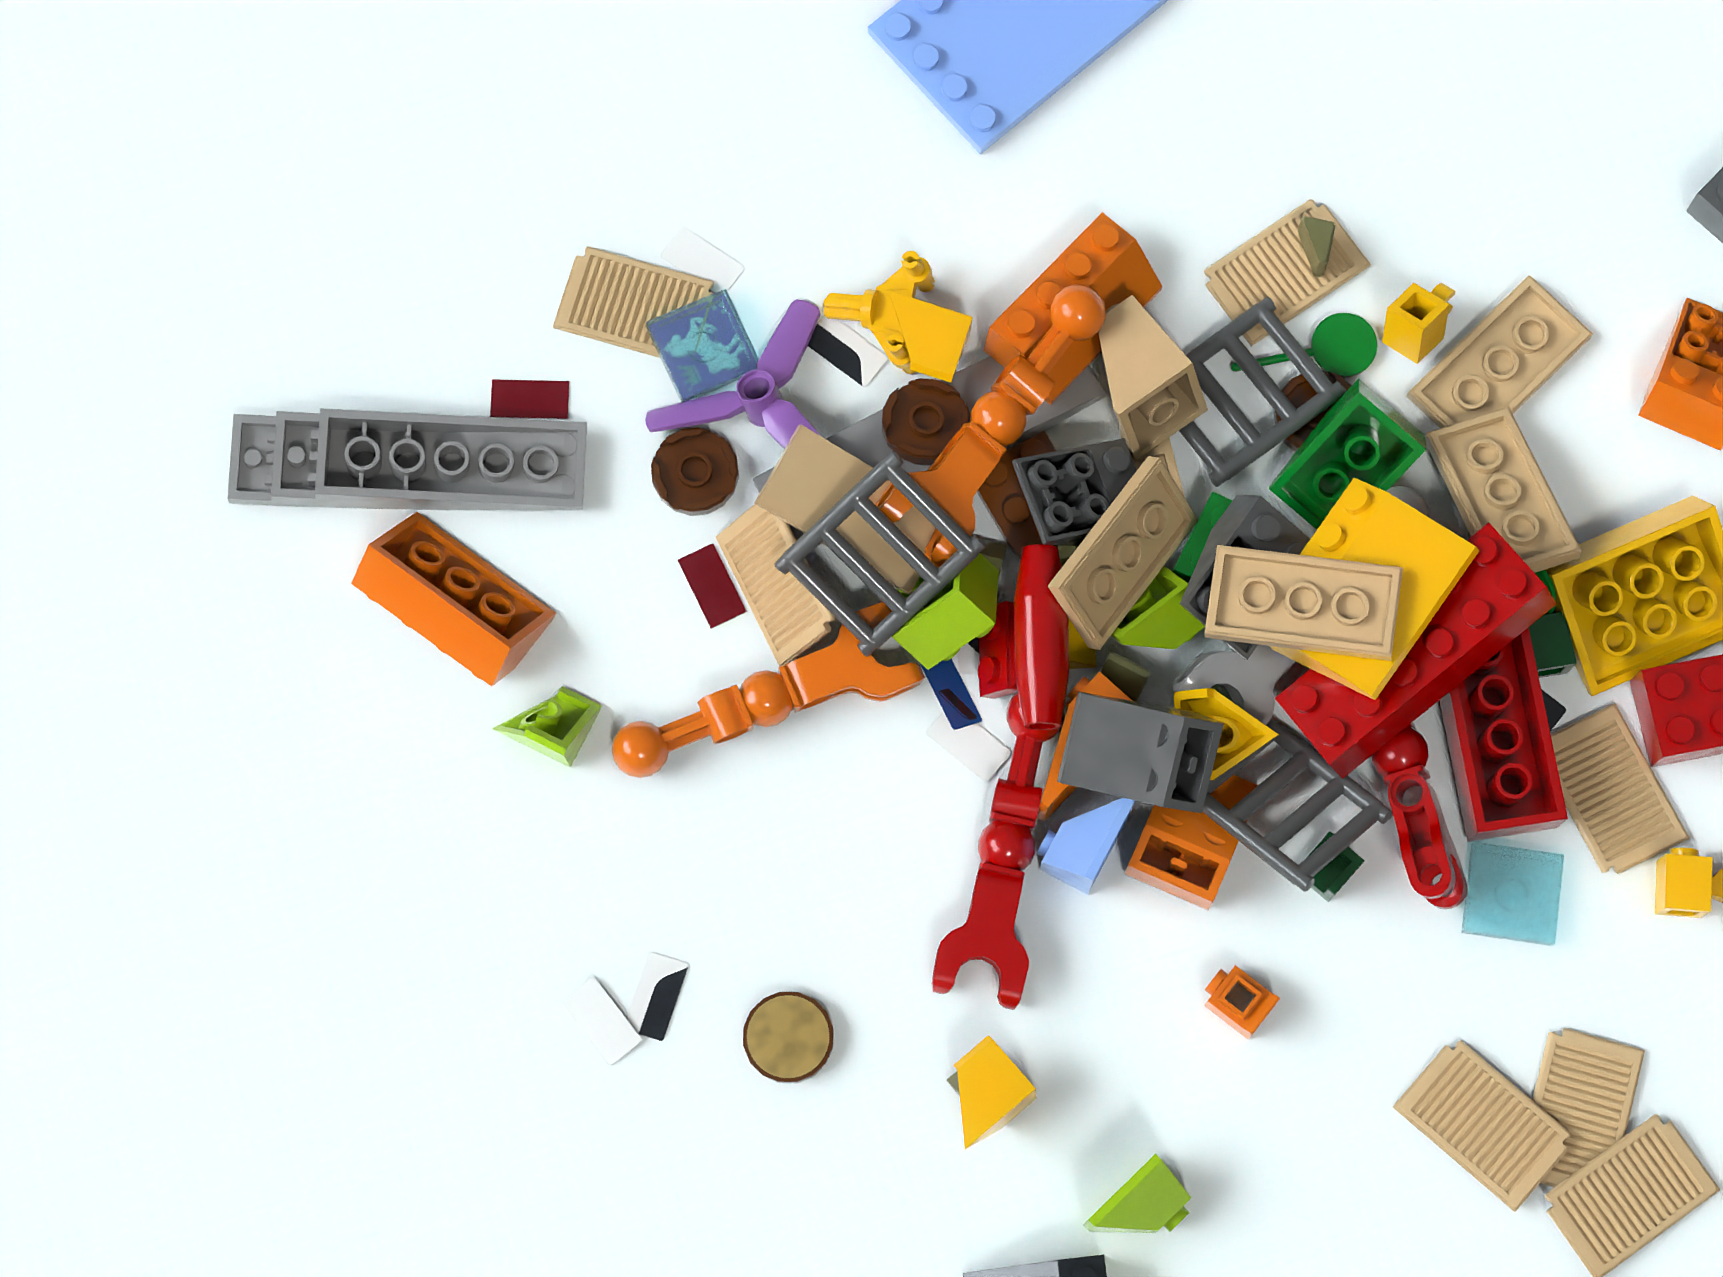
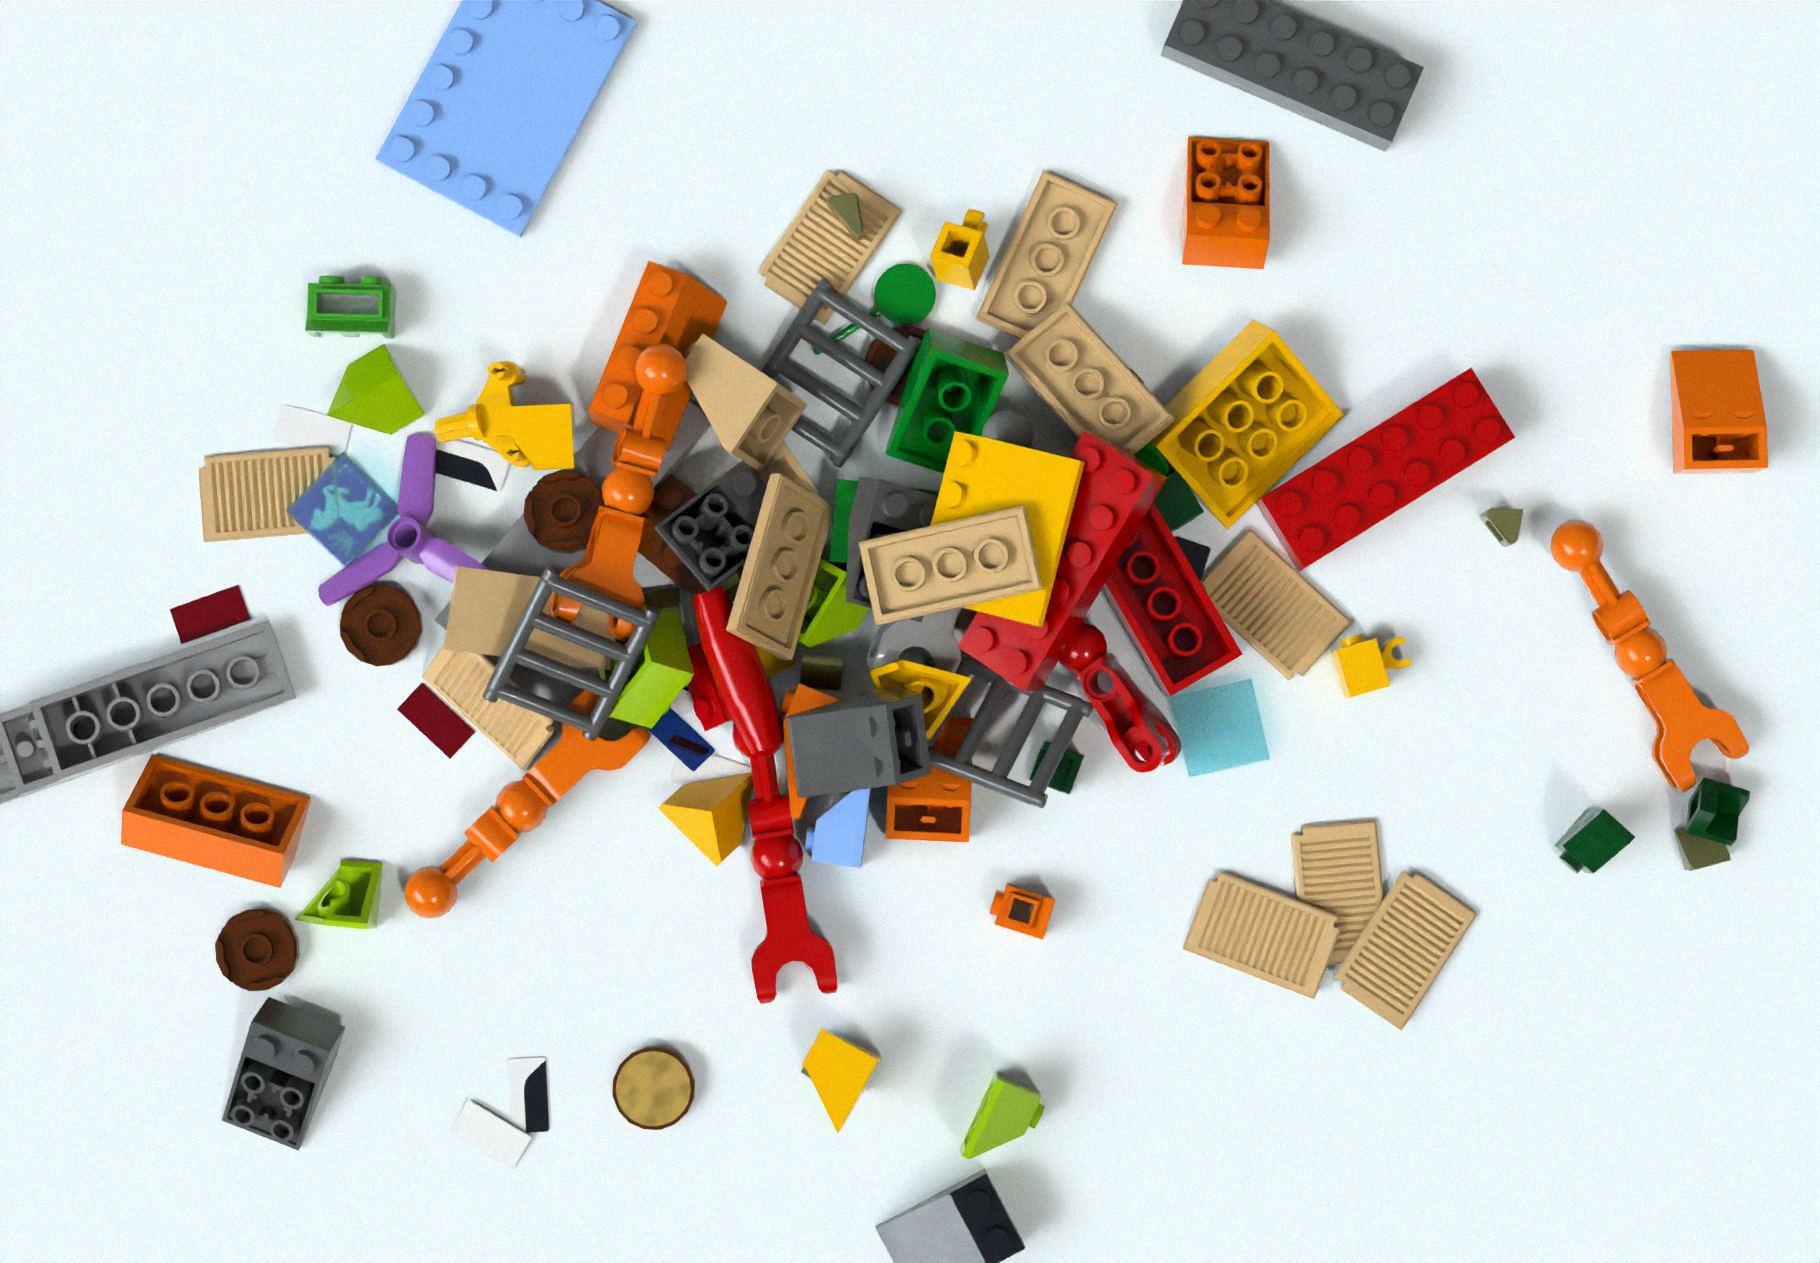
camera: 25 degrees left, 10 degrees up
none -> reddish brown tile [215,909,300,991]
none -> dark grey slope [222,997,345,1151]
none -> bright green window [305,276,396,339]
none -> lime slope [326,344,426,435]
none -> yellow slope [658,772,753,866]

